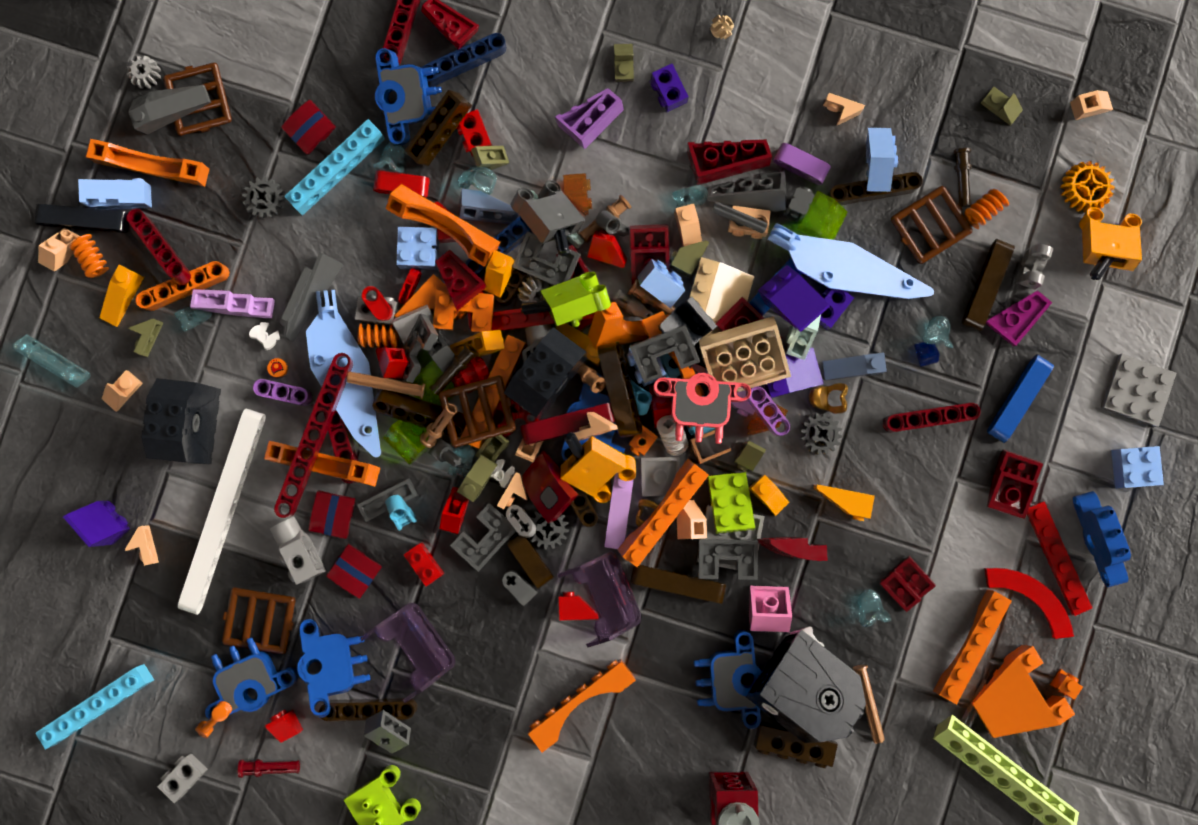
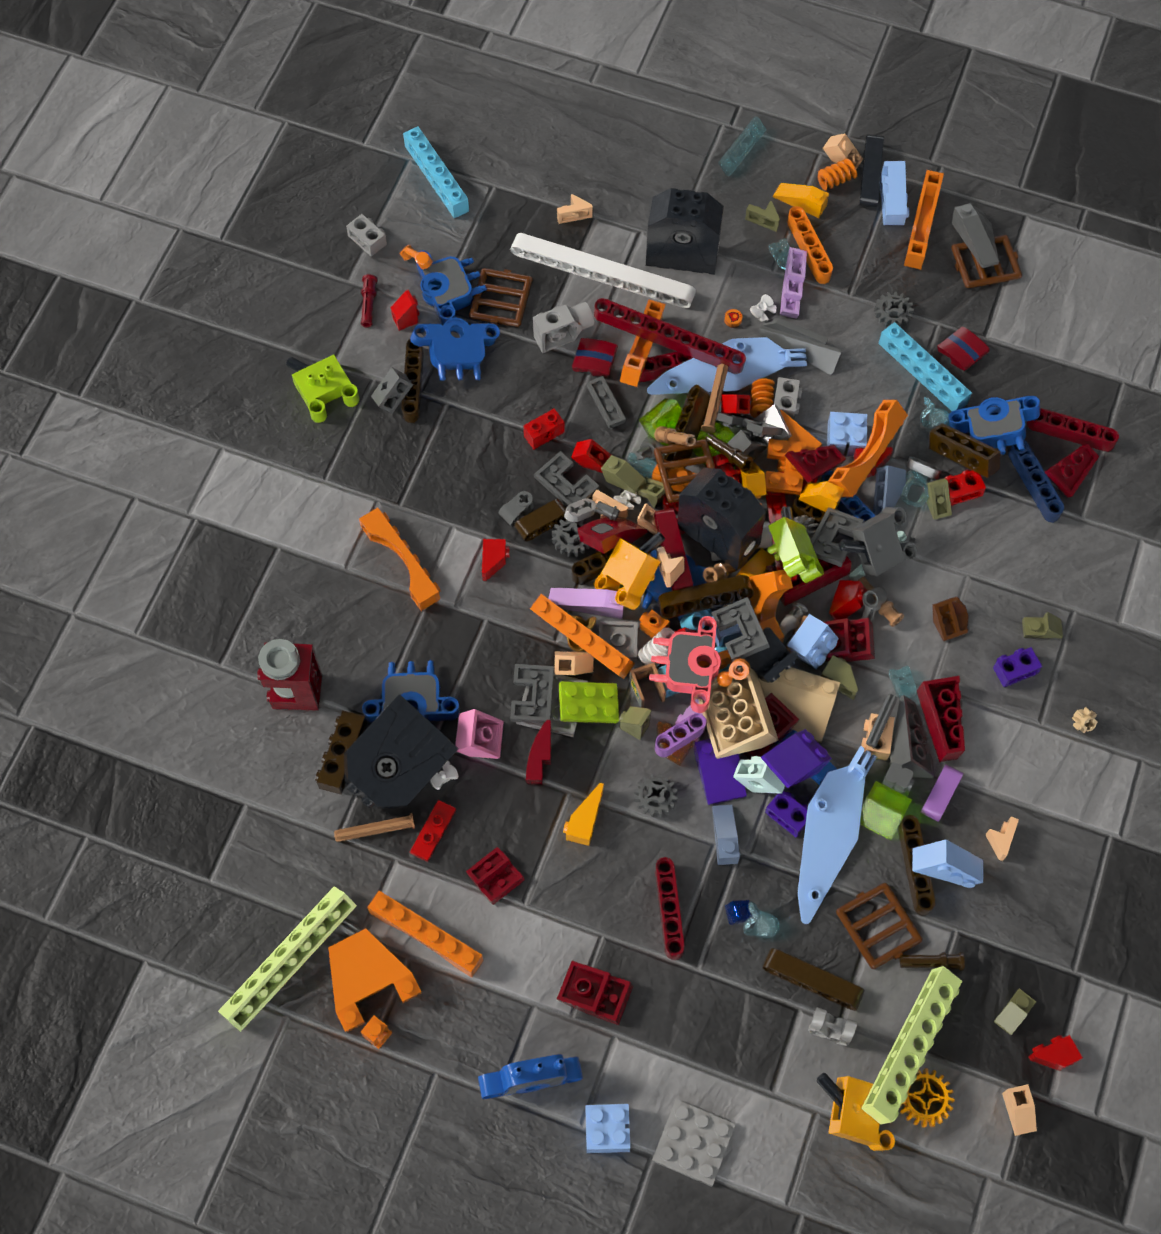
camera: 90 degrees right, 20 degrees down
dark purple slope [63,501,130,547] -> none
light nougat slope [102,370,143,412] -> none
light grey gear [127,56,161,89] -> none
dark red beam [127,208,191,285] -> none
medium lavender beam [253,379,312,406] -> none
dark red slope [326,544,382,599] -> none
clear purple windscreen [360,603,455,703] -> none
red piece [362,286,393,322] -> none
red beam [373,171,430,198] -> none
medium azure piece [385,495,417,531] -> none
red piece [398,268,422,305] -> none
medium lavender wedge [555,88,624,149] -> none
clear purple windscreen [558,552,641,648] -> none
clear orange slope [563,173,592,215] -> none
dark brown beam [630,565,727,604] -> none
light nougat slope [674,204,702,247] -> none
light orange slope [749,475,789,516] -> none
pearl gold piece [809,383,848,414] -> none
clear light blue piece [858,589,891,627] -> none
orange piece [964,189,1009,229] -> none
red tile [984,568,1074,639] -> none
magenta wing [986,290,1052,347] -> none
blue beam [987,354,1054,443] -> none
red plate [1027,501,1093,616] -> none
none -> red plate [410,800,456,862]
none -> dark grey pin [595,501,620,520]
none -> orange plate [717,659,750,687]
none -> yellowish green brick [861,966,962,1124]
none -> flat silver beam [906,457,942,479]
none -> reddish brown slope [932,596,969,641]
none -> red slope [1029,1035,1083,1071]

